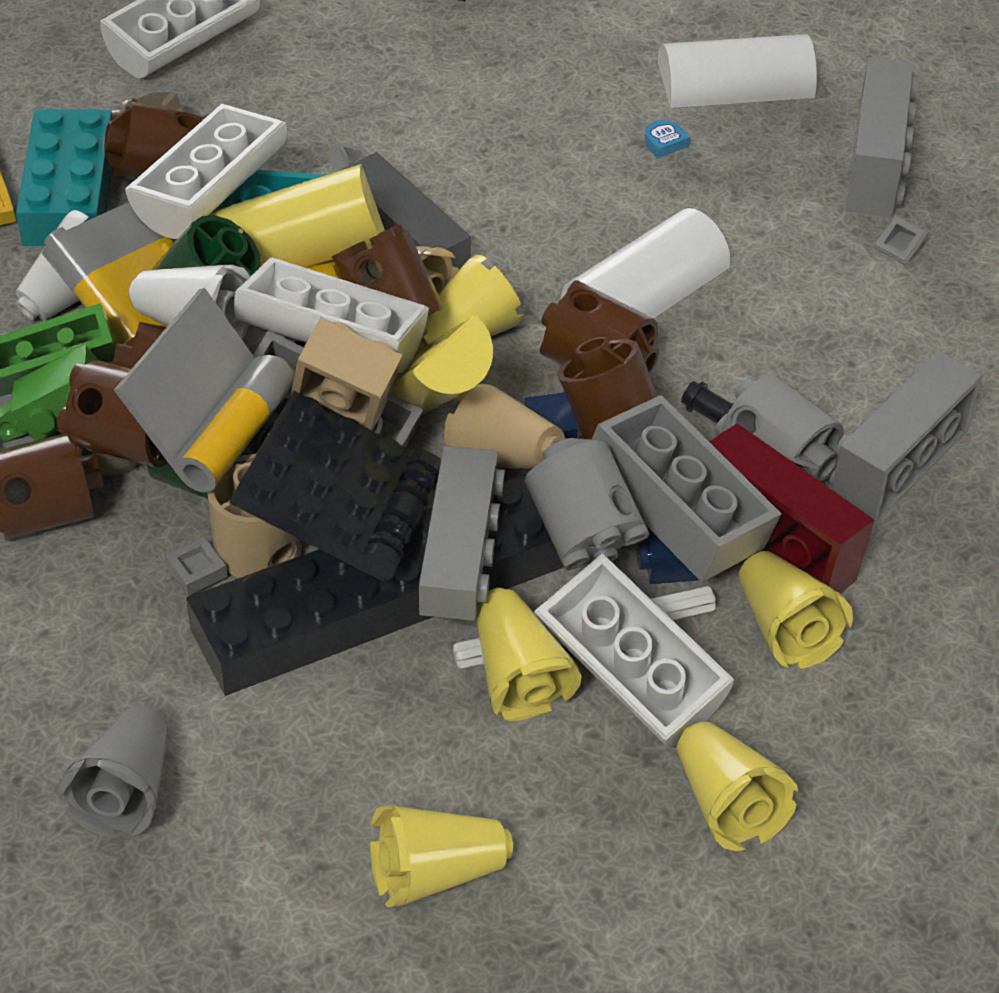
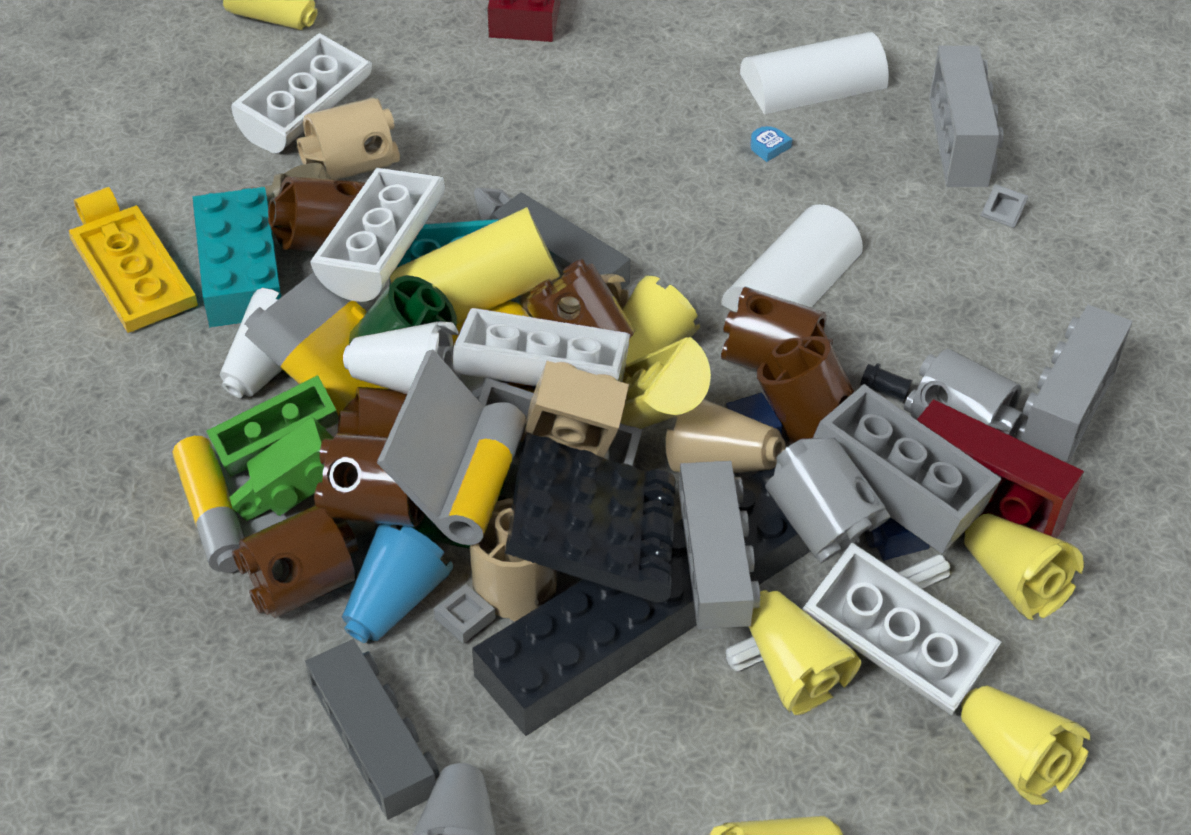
camera: 10 degrees left, 0 degrees up
none -> tan cylinder [297,98,400,180]
none -> dark grey brick [305,639,440,820]
none -> dark azure cone [342,524,453,643]

